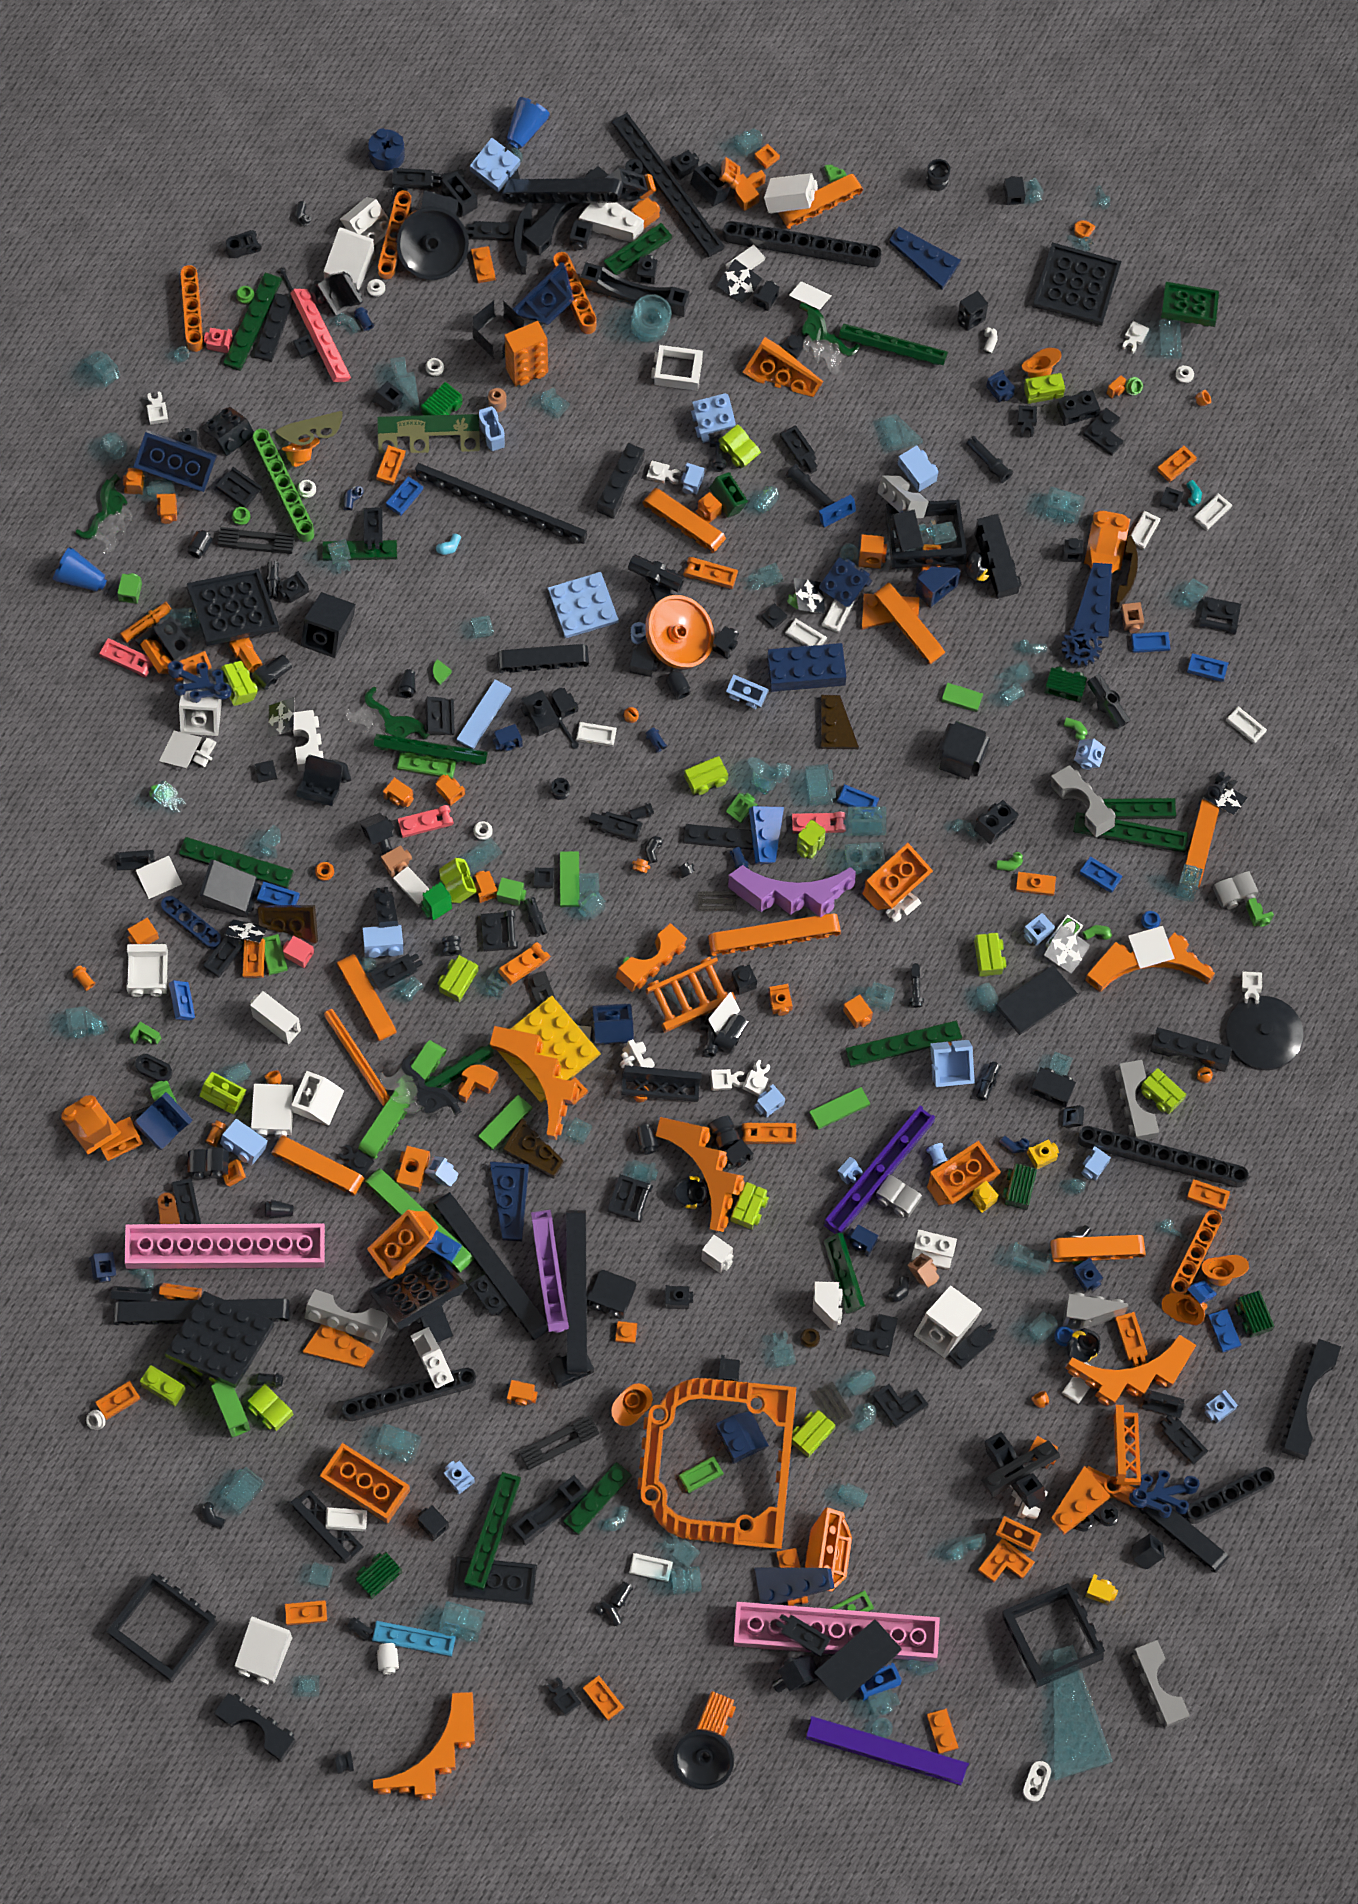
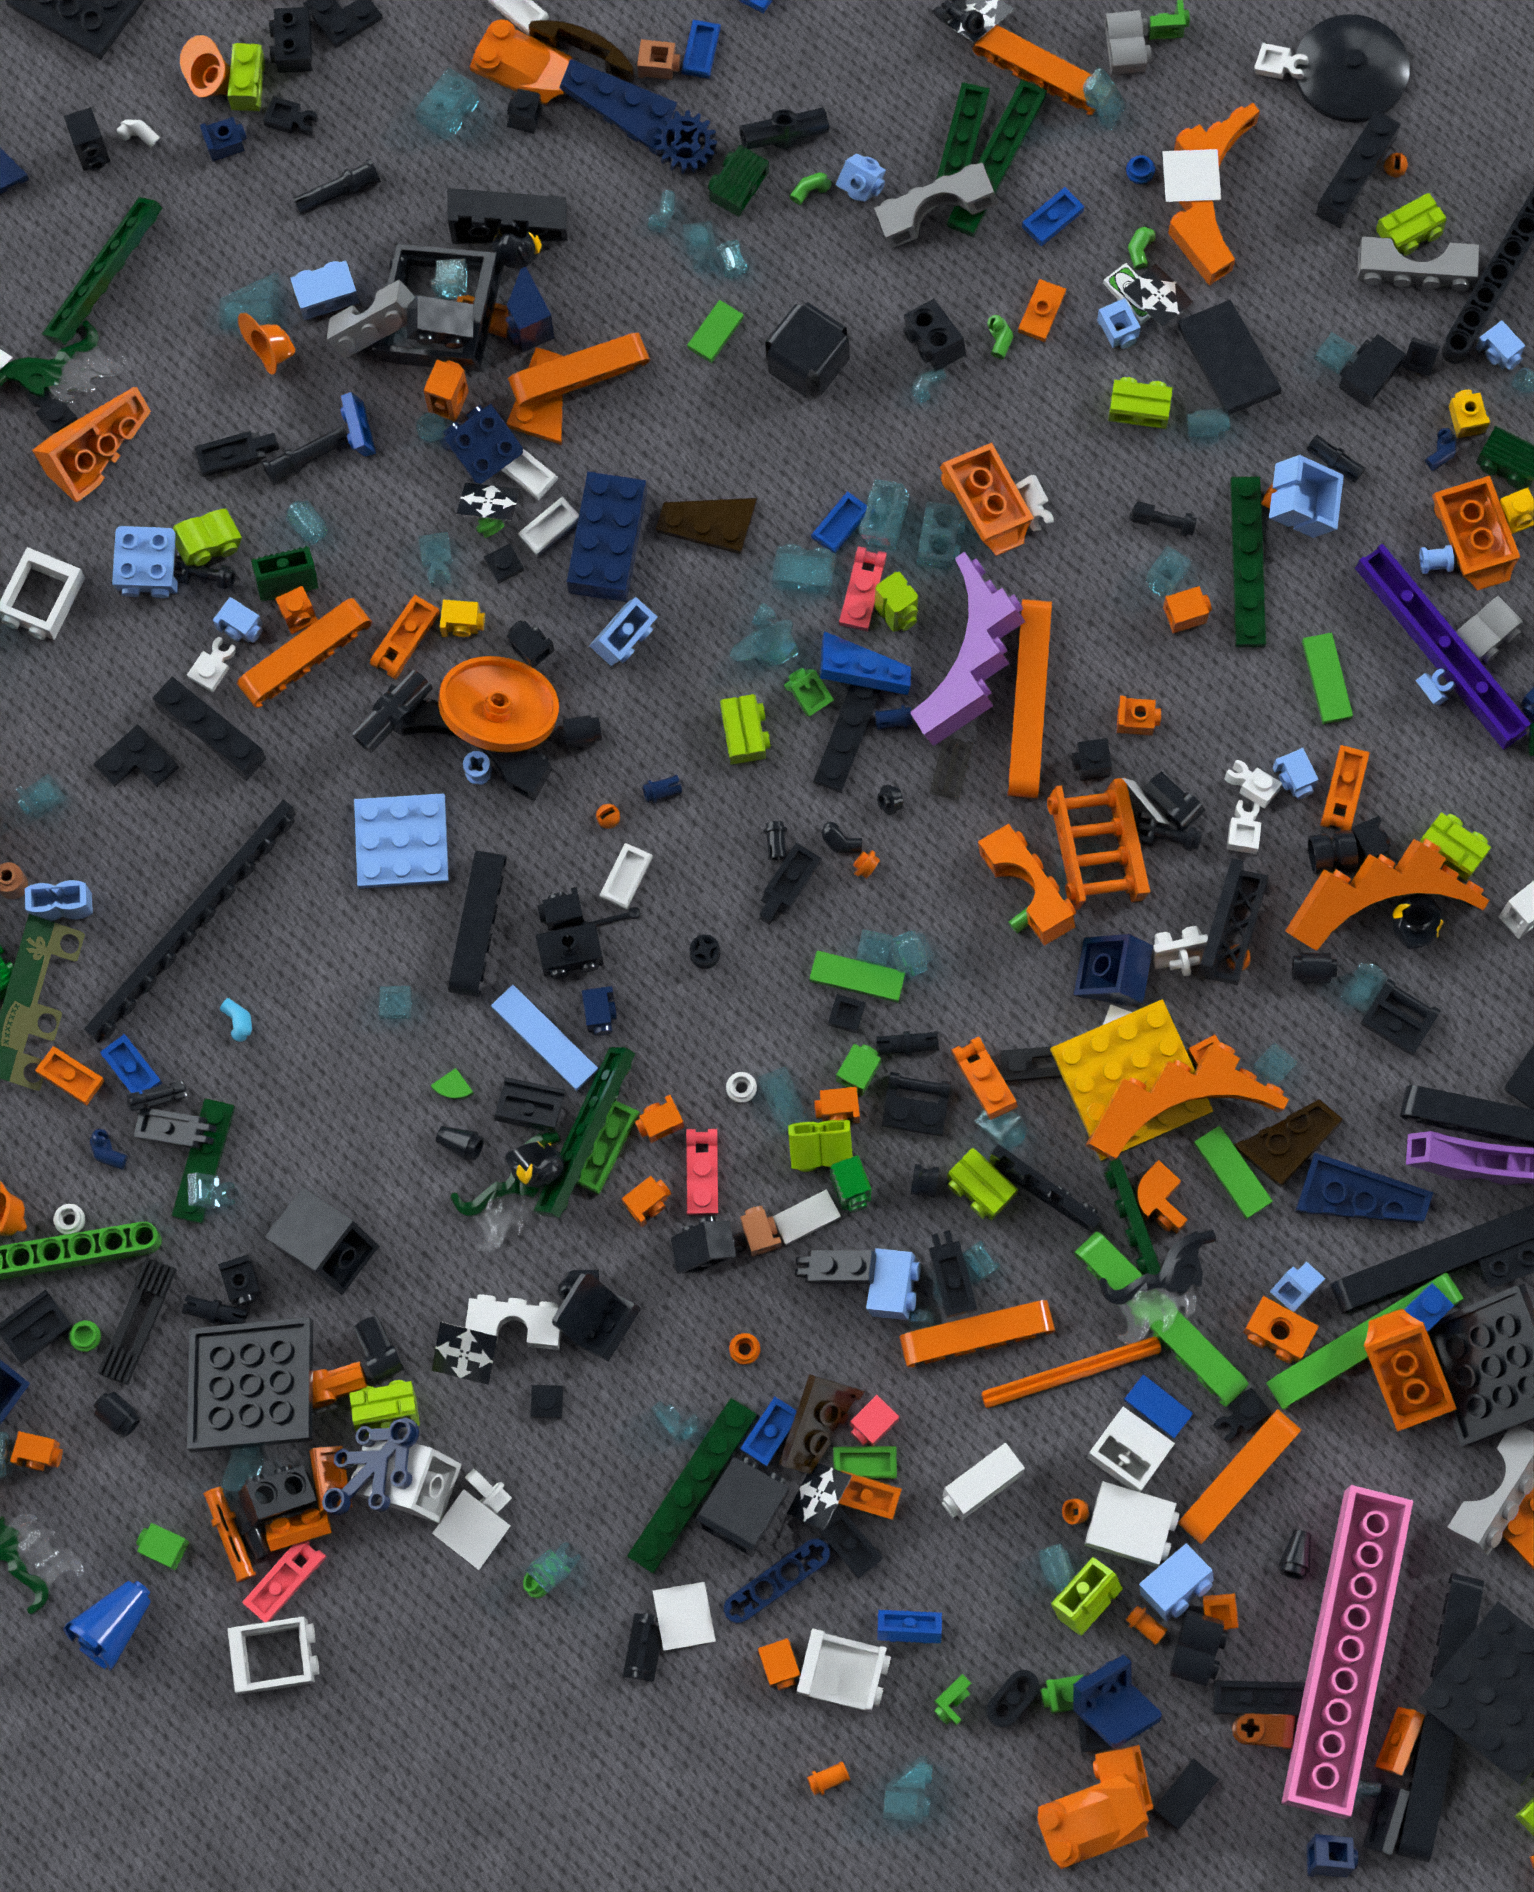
camera: 70 degrees left, 5 degrees up
none -> black plate [93,724,179,787]
none -> black axle [126,1081,187,1112]
none -> white window [228,1616,319,1695]
none -> orange piece [238,313,295,374]
none -> yellow brick [440,599,485,637]
none -> black hair [505,1142,564,1188]
none -> black wing [989,1144,1101,1233]
none -> blue tile [1124,1374,1193,1439]
none -> black tile [1153,1758,1219,1830]

